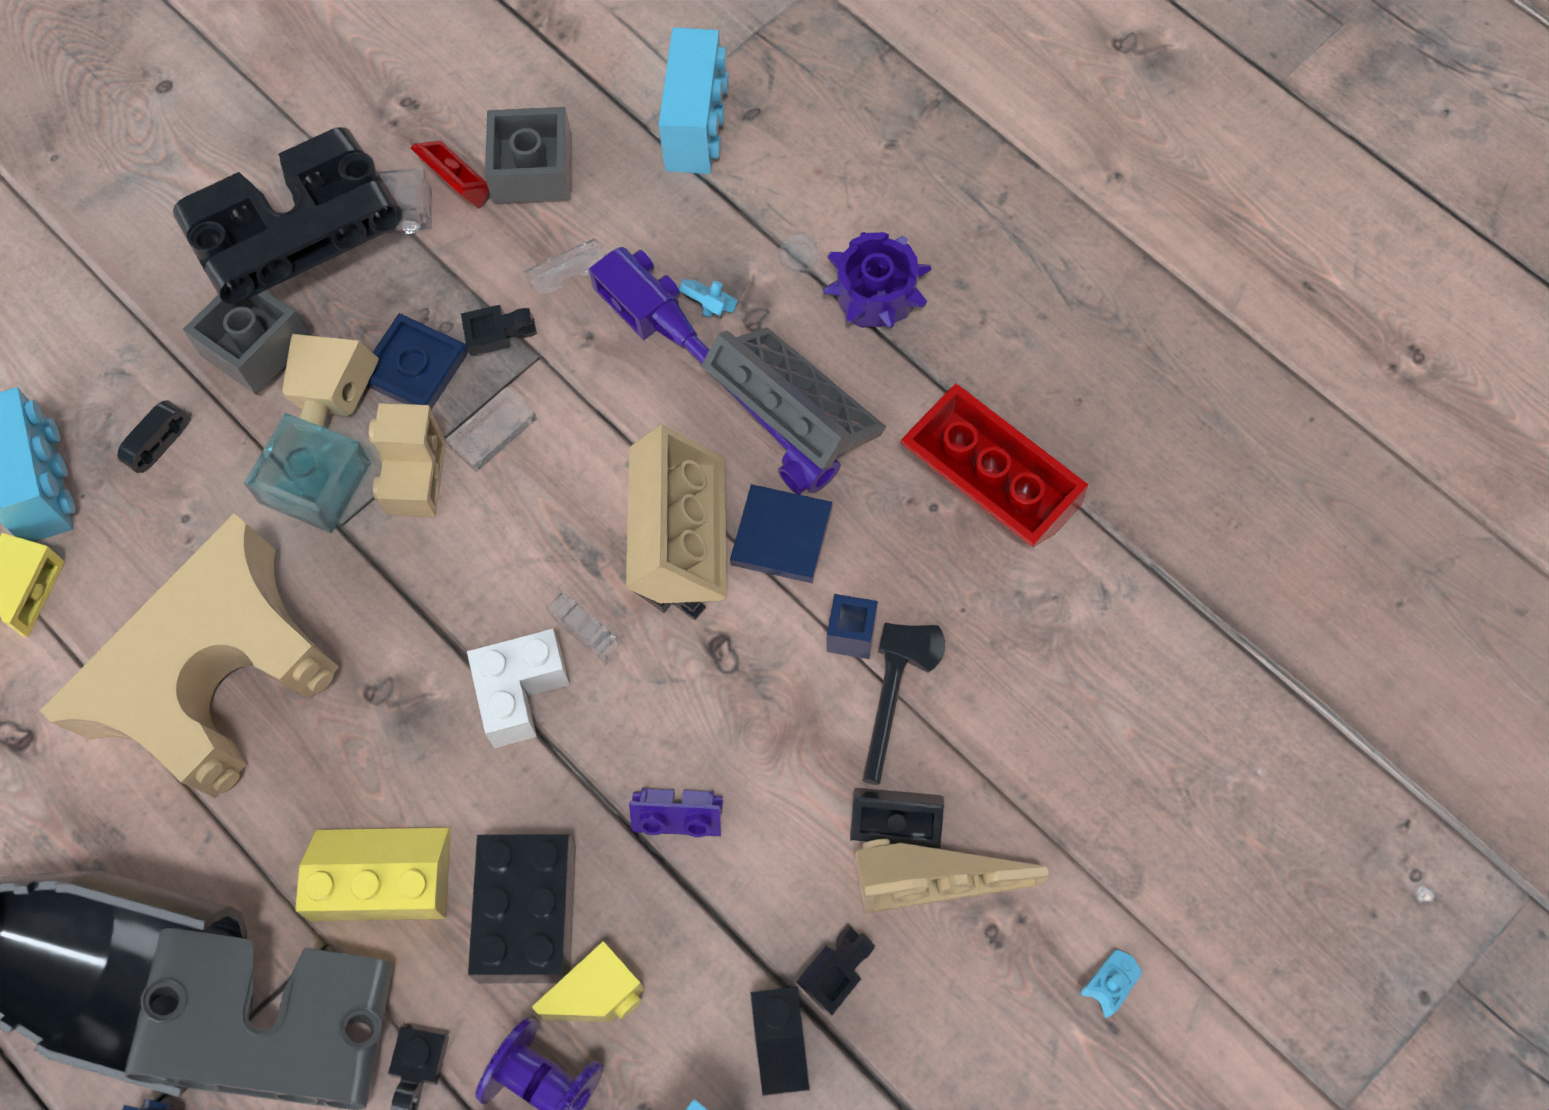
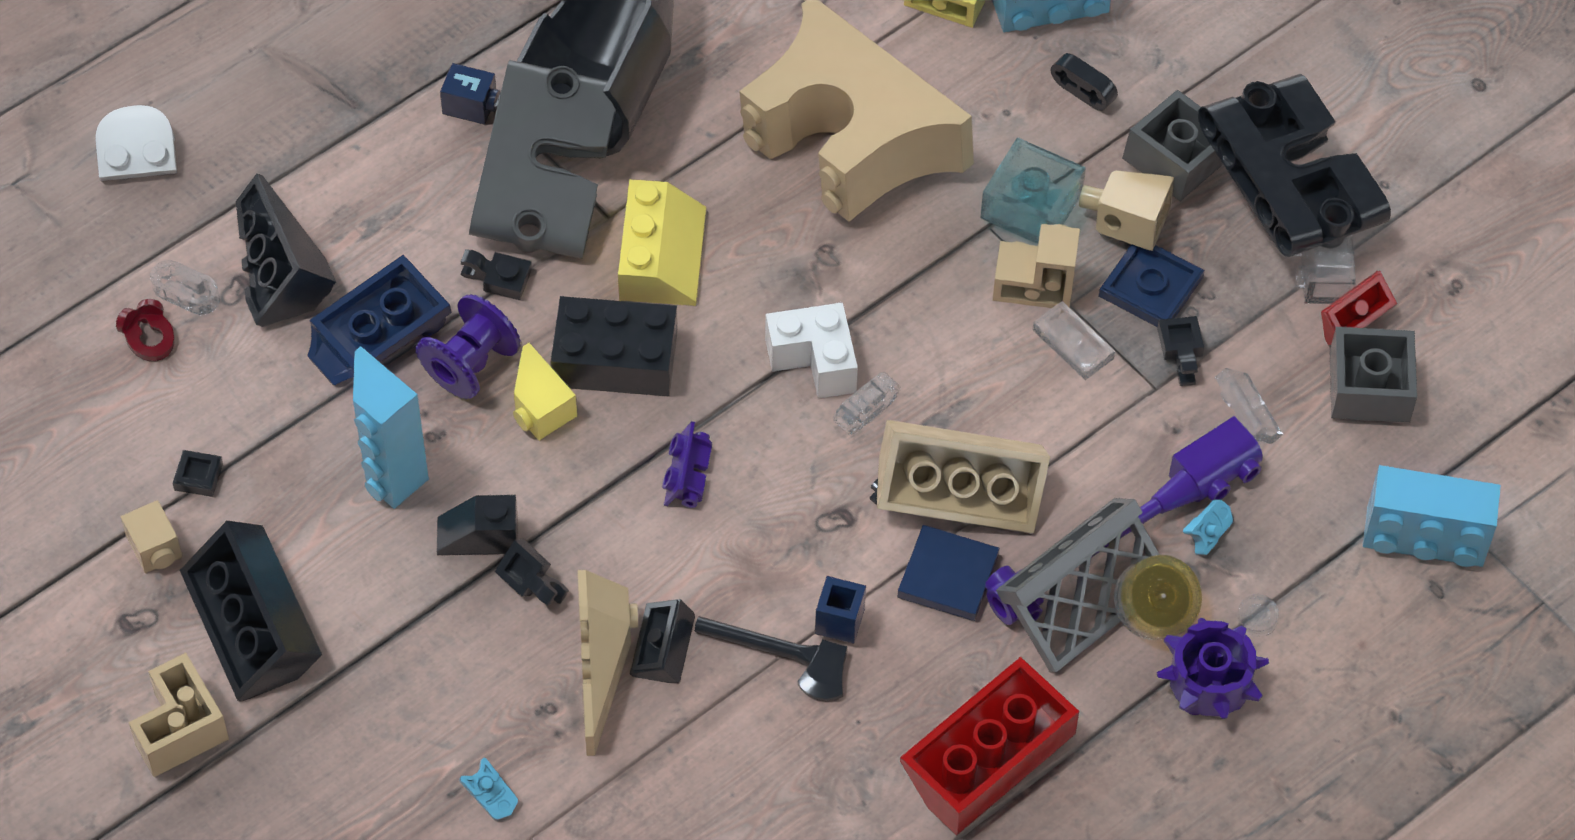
camera: 90 degrees right, 10 degrees down
none -> clear yellow piece [1114,555,1202,640]

